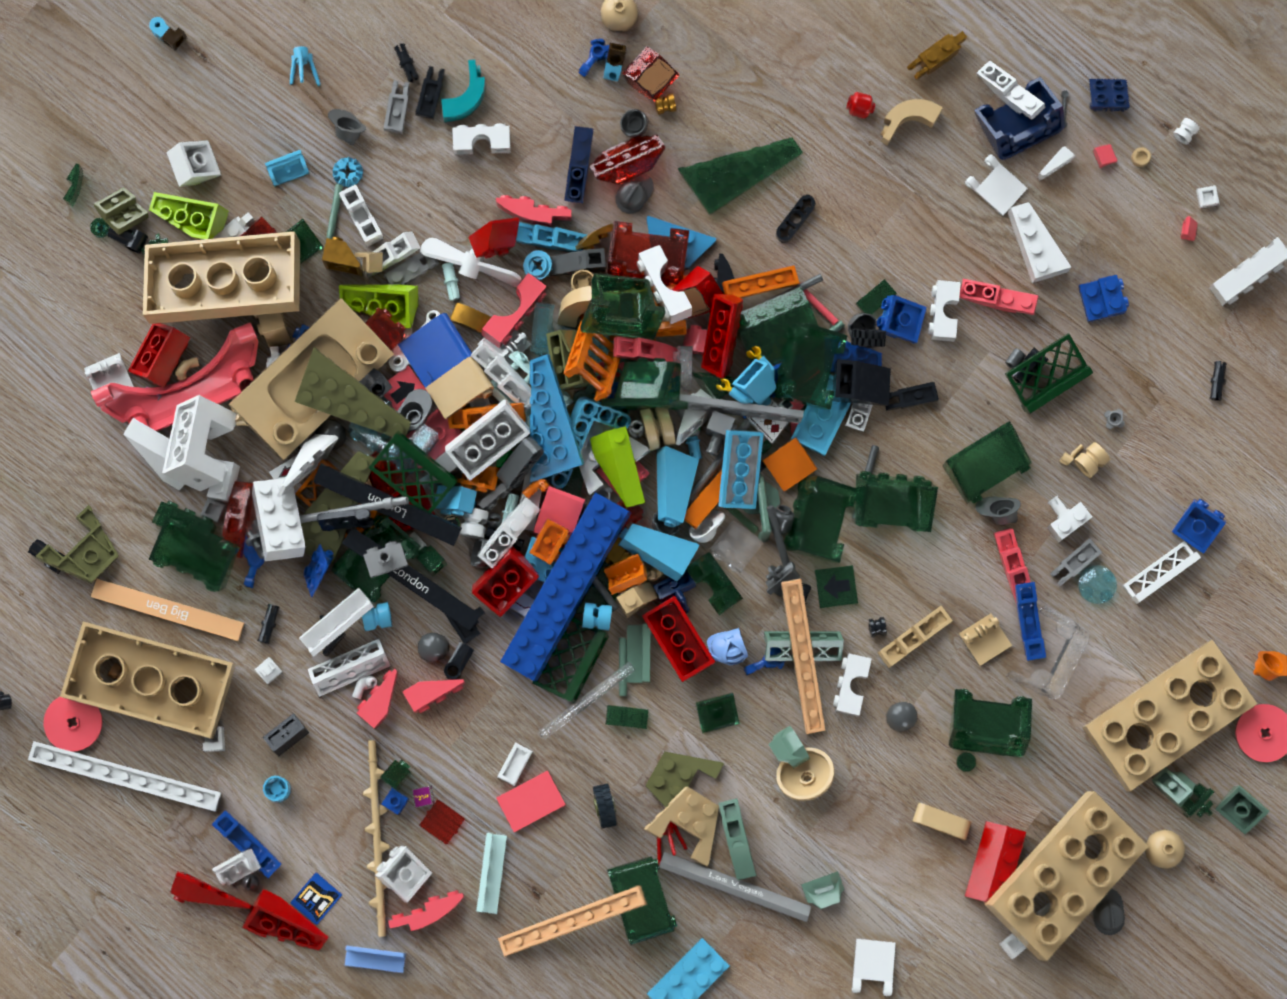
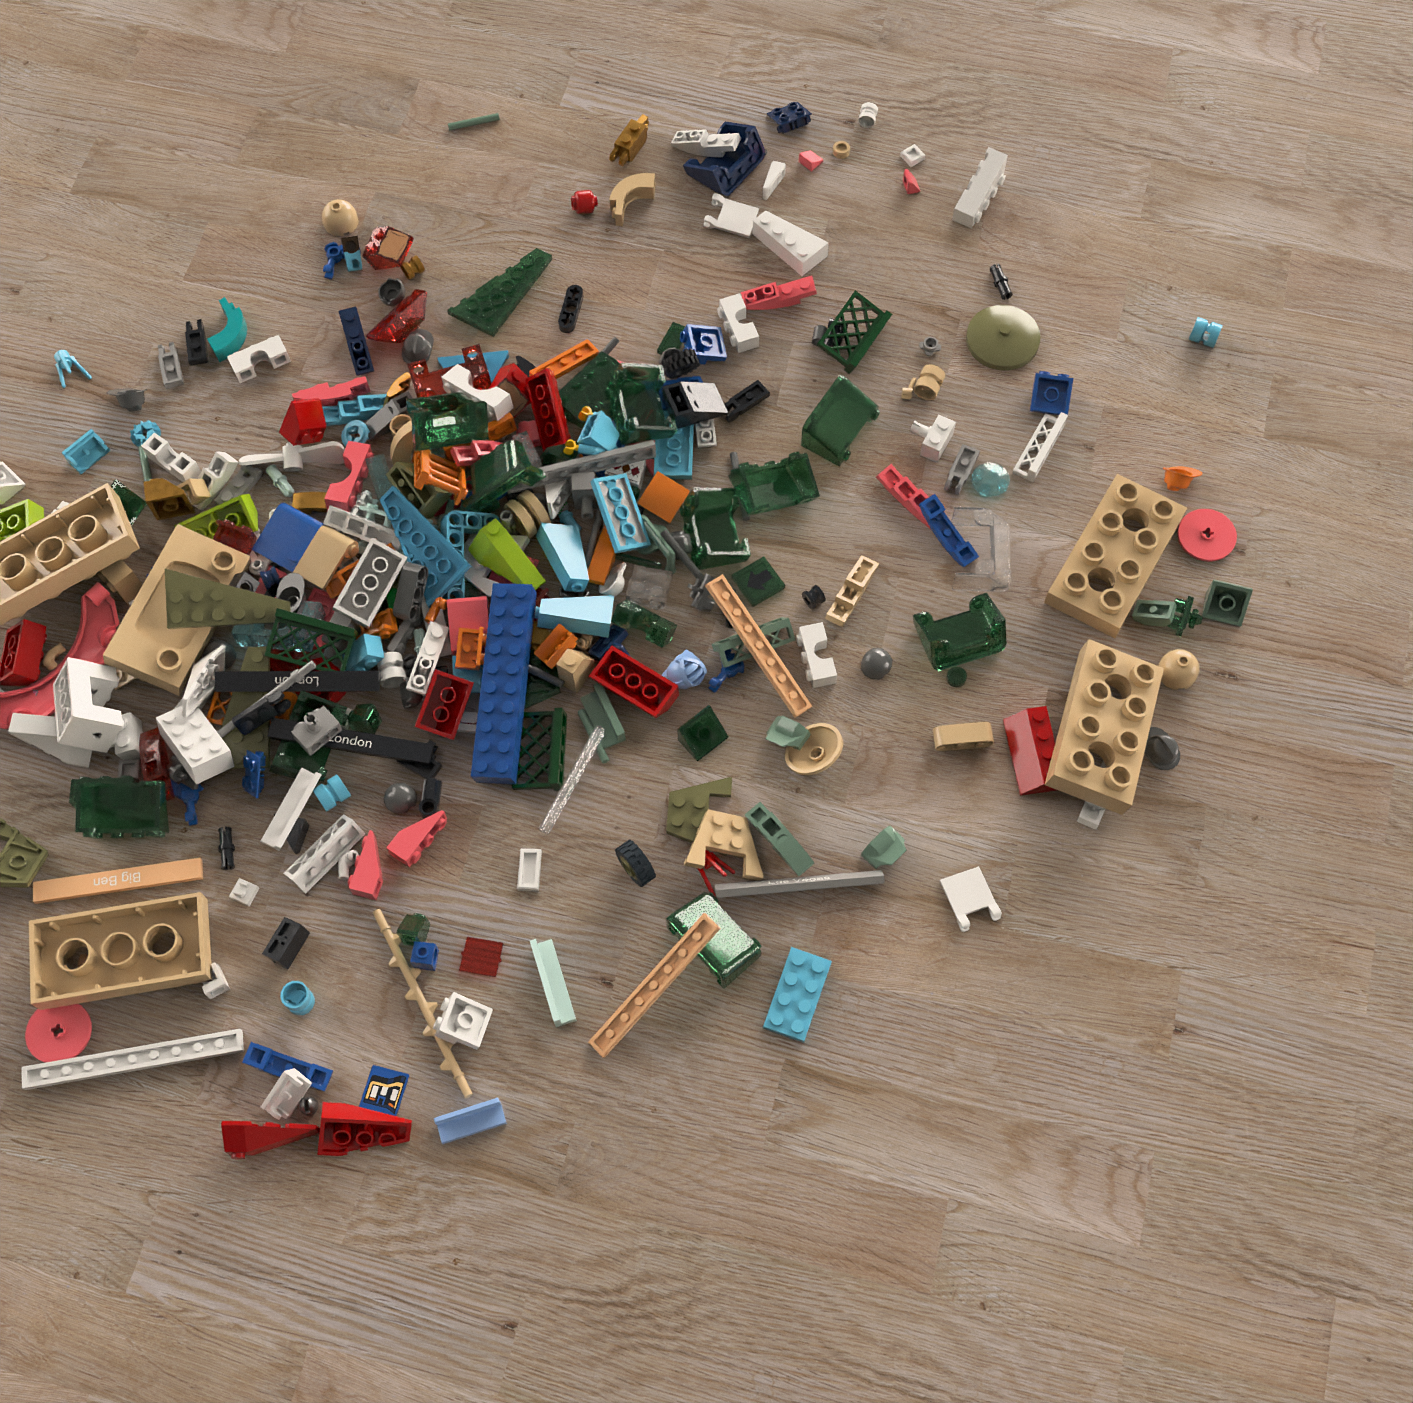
camera: 20 degrees left, 15 degrees down
coral slope [388,890,464,931] -> none
black pin [394,43,419,82] -> none
magenta tile [412,785,435,808] -> none
coral tile [496,770,566,833] -> none
medium azure wheel [582,603,612,631] -> none
clear green slope [605,705,649,729] -> none
tan hinge [959,613,1012,666] -> none
dark grey piece [975,497,1021,525] -> none
blue plate [1078,275,1129,322] -> none
none -> dark blue wheel [260,566,281,590]
none -> olive dish [966,305,1041,371]

